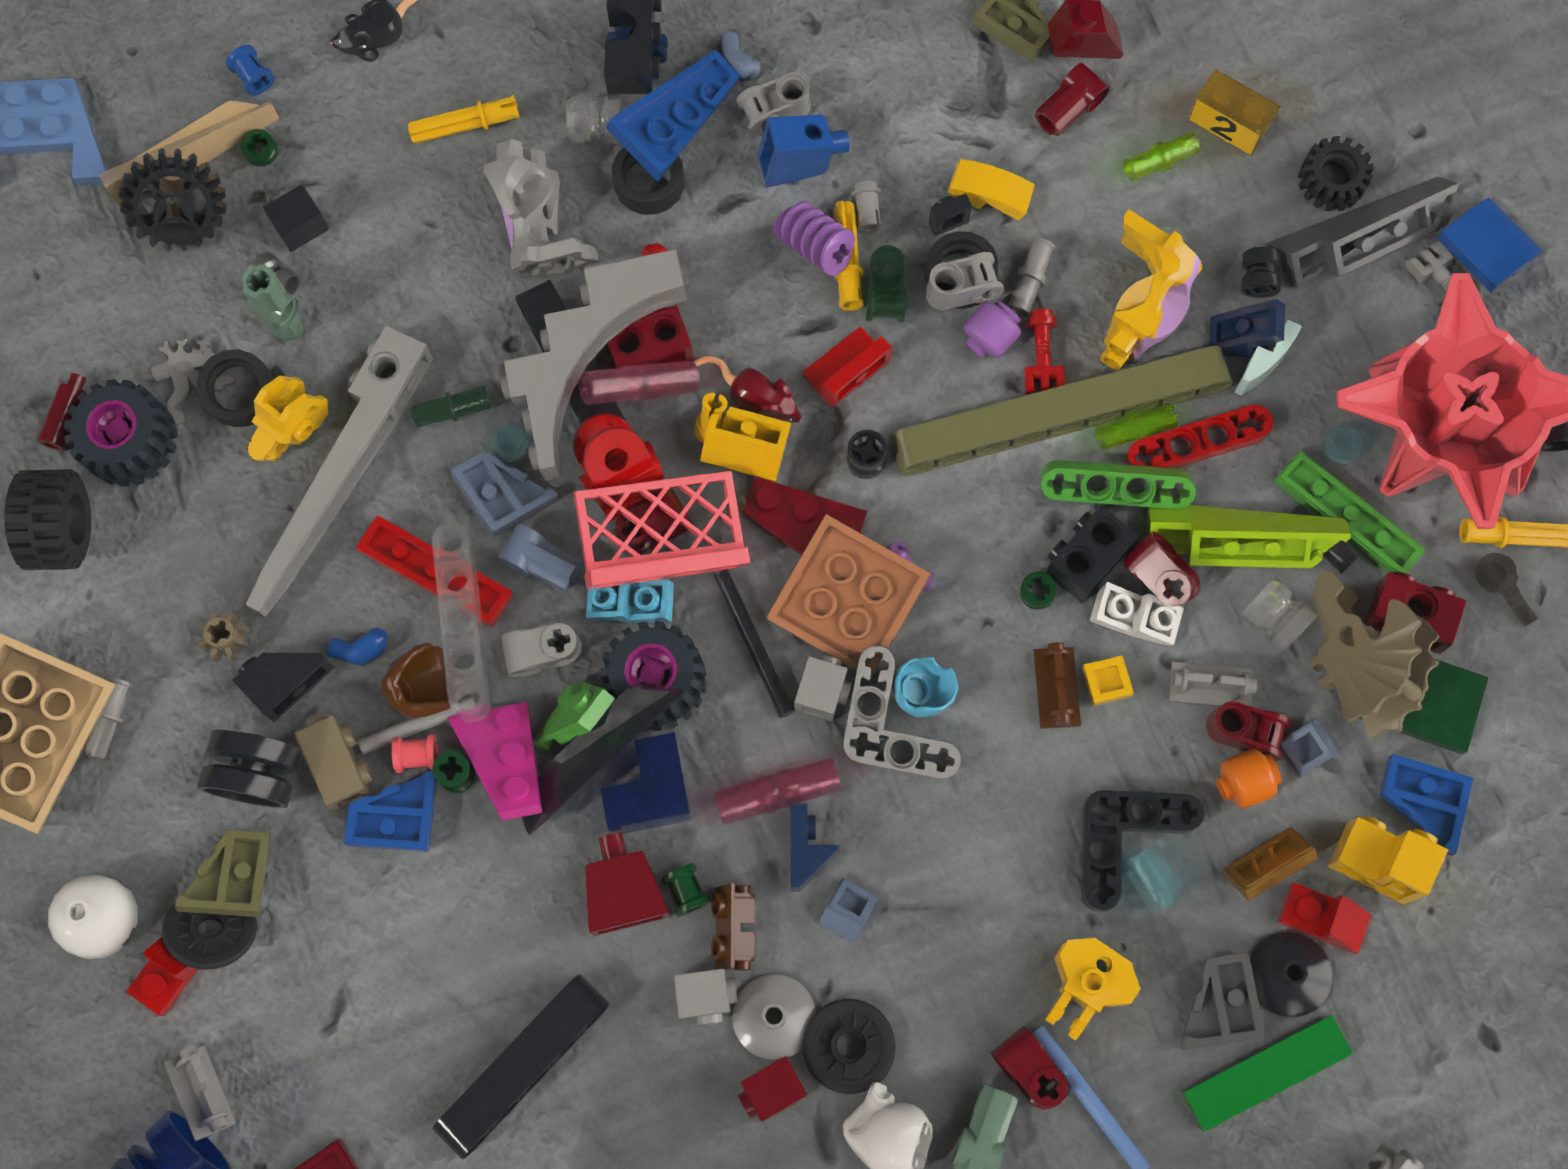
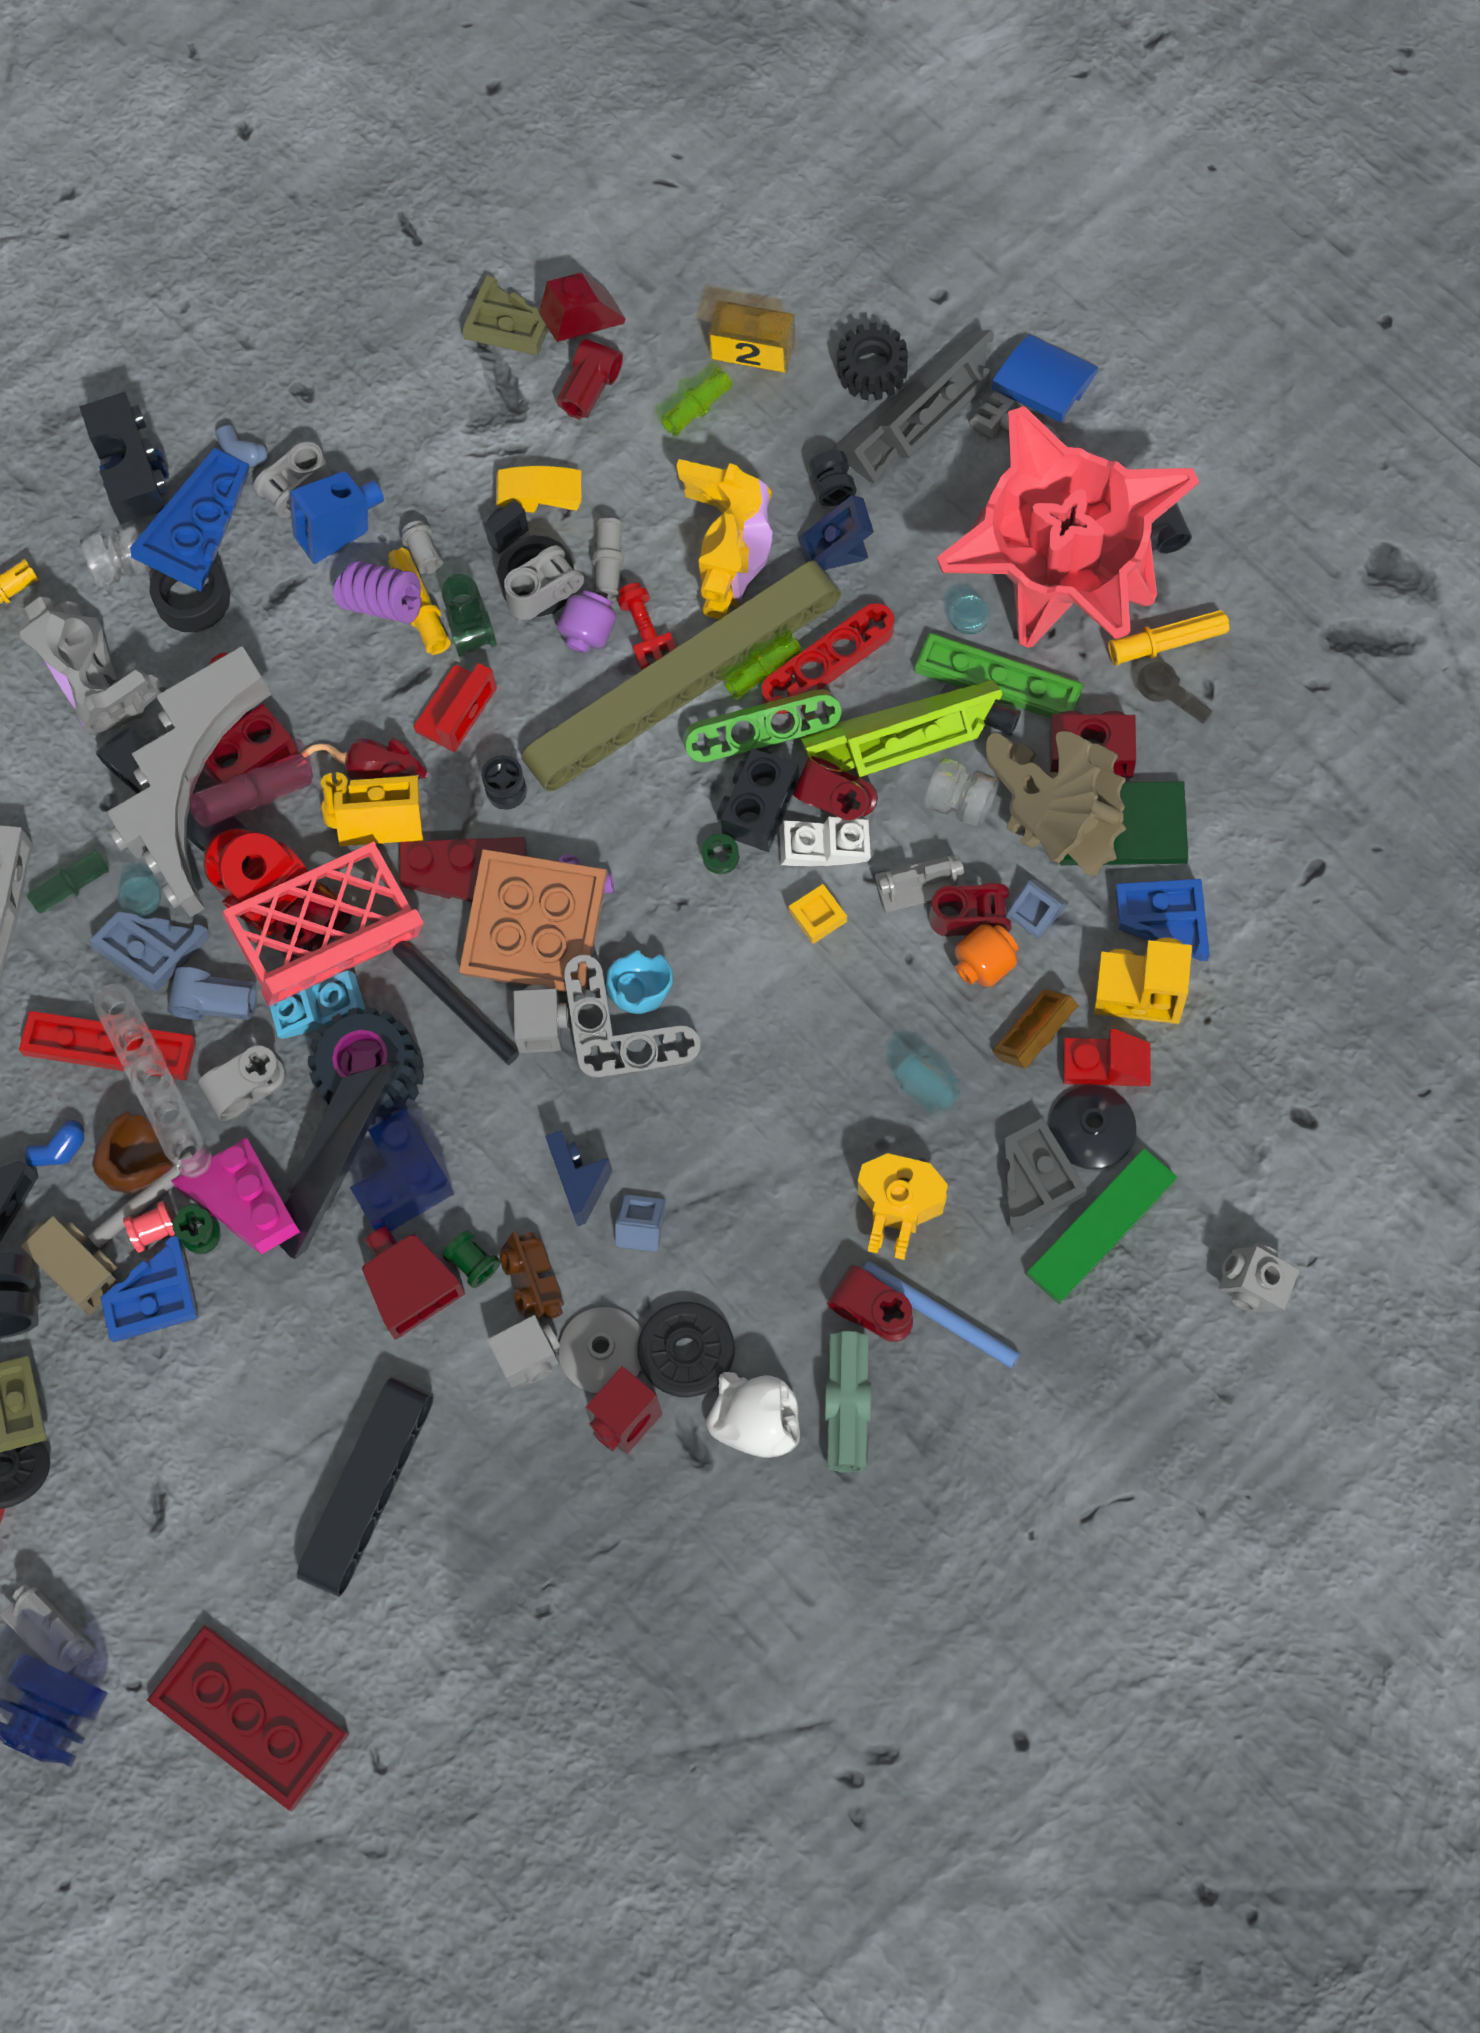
camera: 15 degrees left, 5 degrees down
bright green wing [533,680,615,752] -> none
clear pink axle [714,757,842,825] -> none
reddish brown hinge [1033,642,1081,729] -> none
black beam [1081,790,1205,912] -> none
light aqua slope [1234,320,1302,396] -> none

